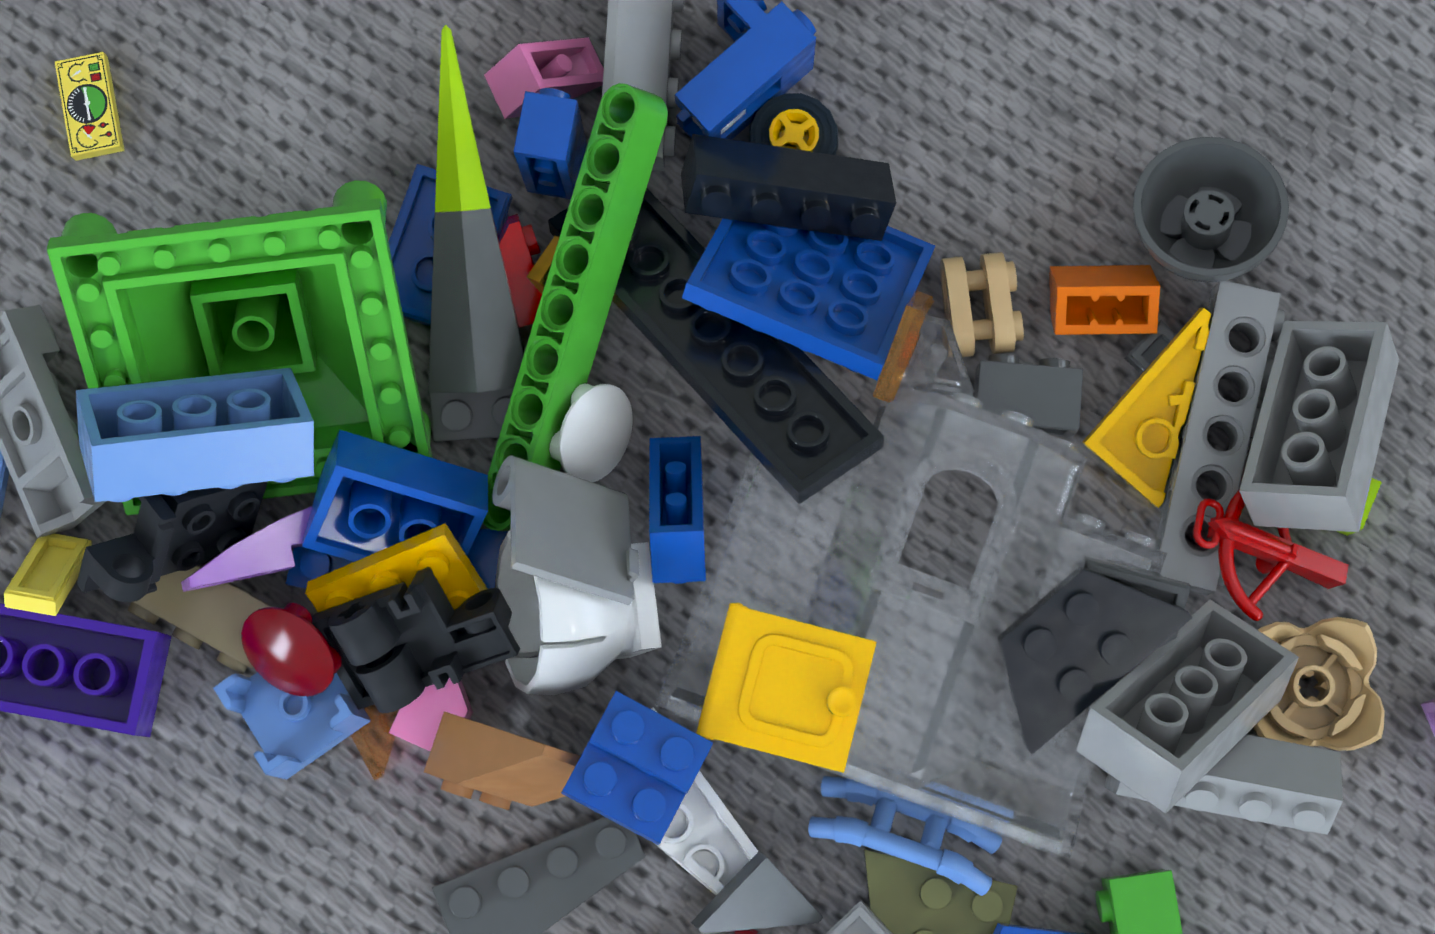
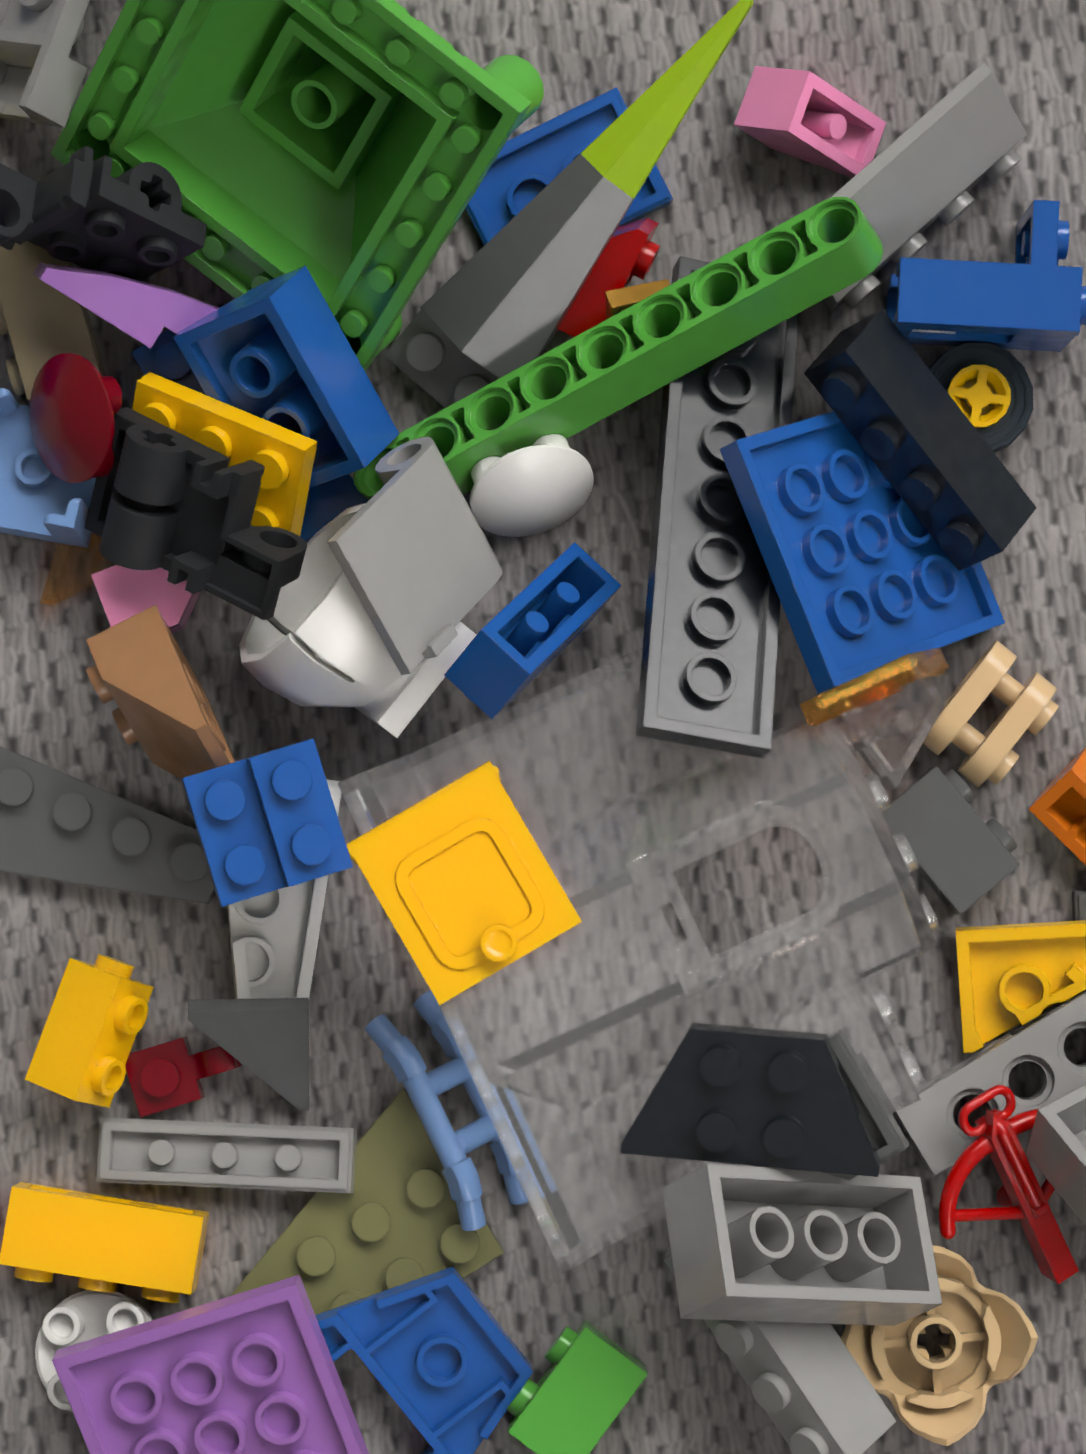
camera: 40 degrees right, 5 degrees up
medium blue brick [76,368,314,502] -> none
blue brick [513,88,587,199] -> none

